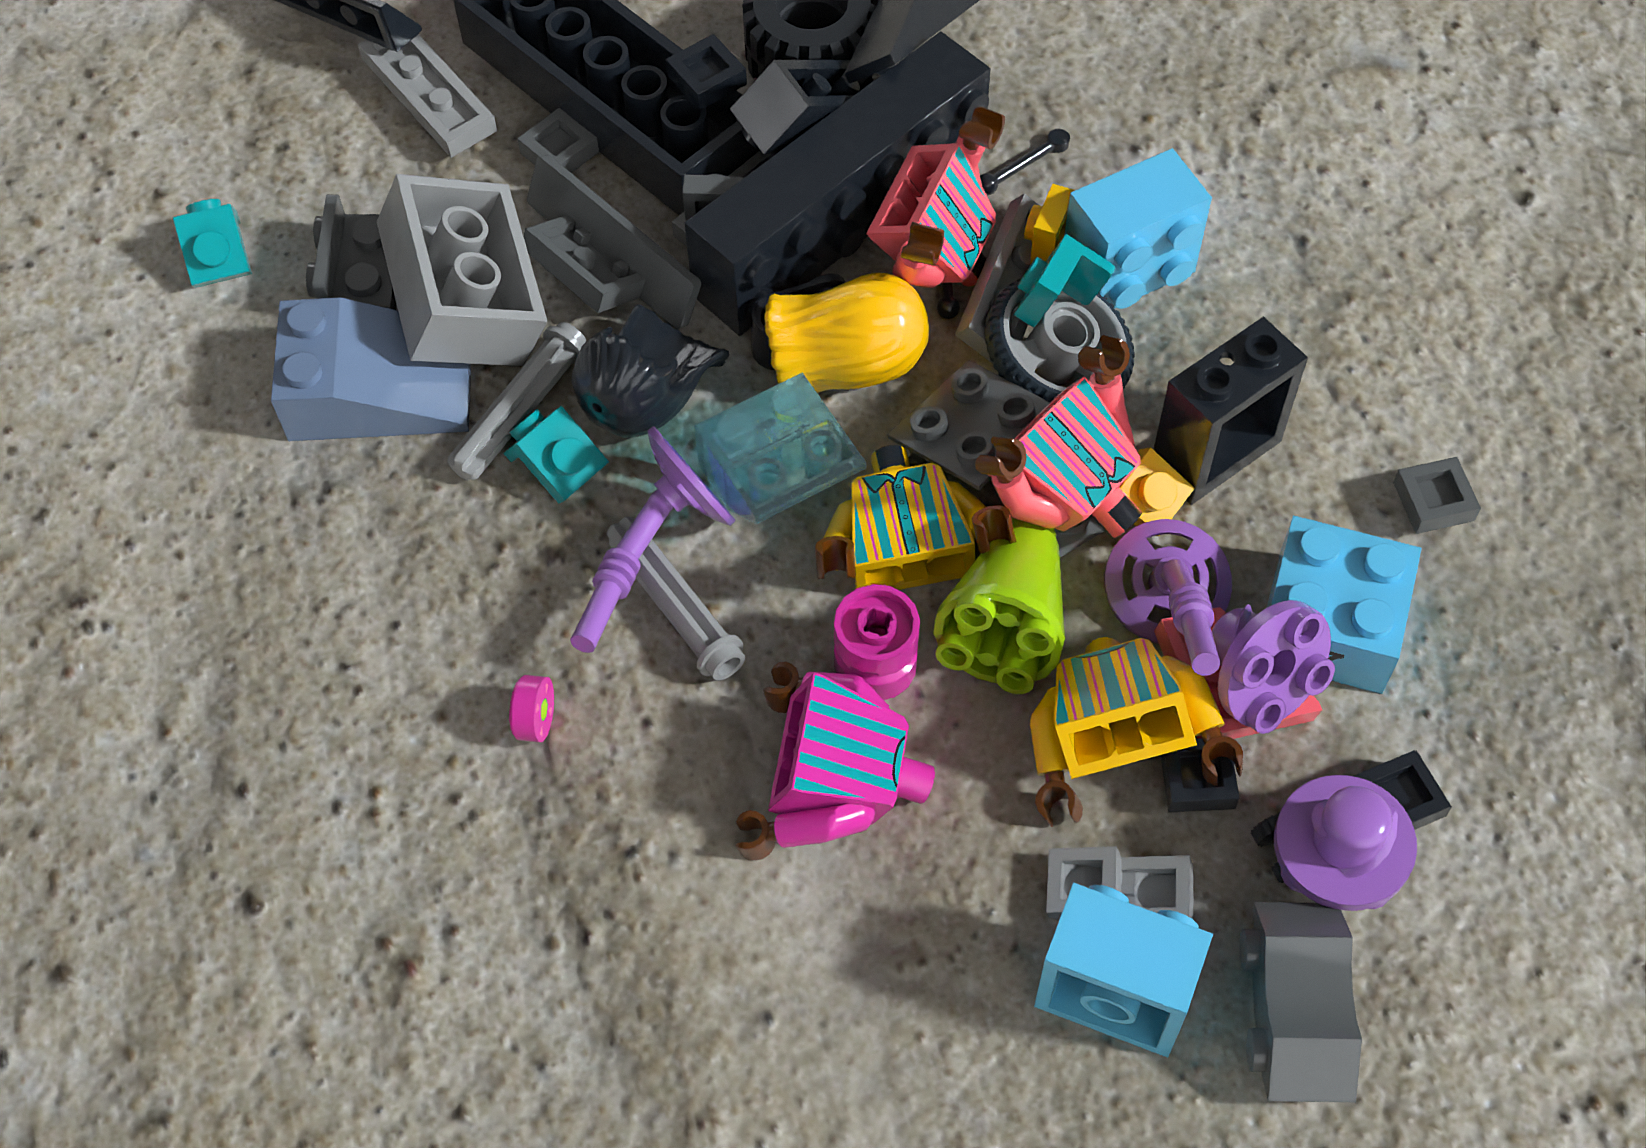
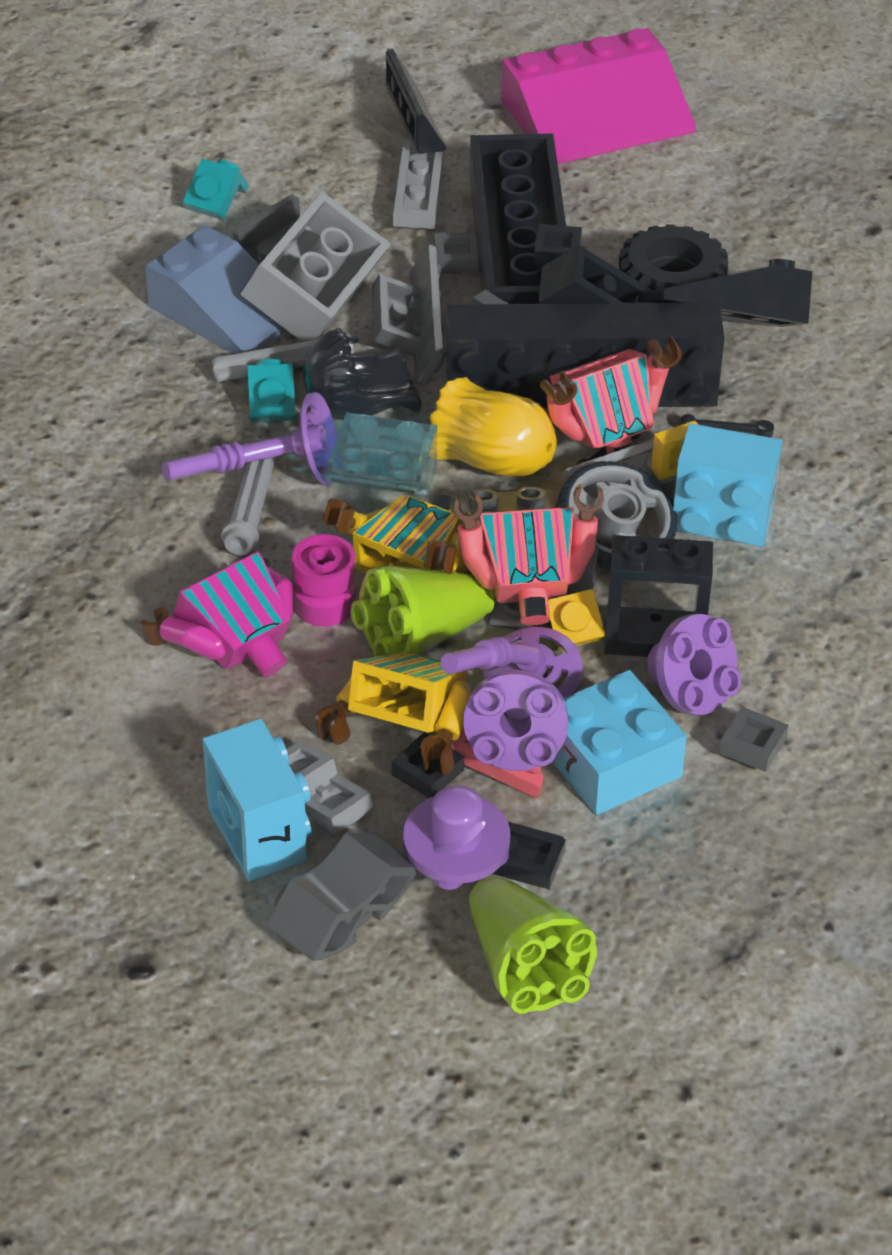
camera: 40 degrees right, 15 degrees down
dark pink tile [509,675,554,742] -> none
teal bracket [1014,234,1115,328] -> none
none -> lime cone [469,876,597,1014]
none -> medium lavender plate [647,614,742,715]

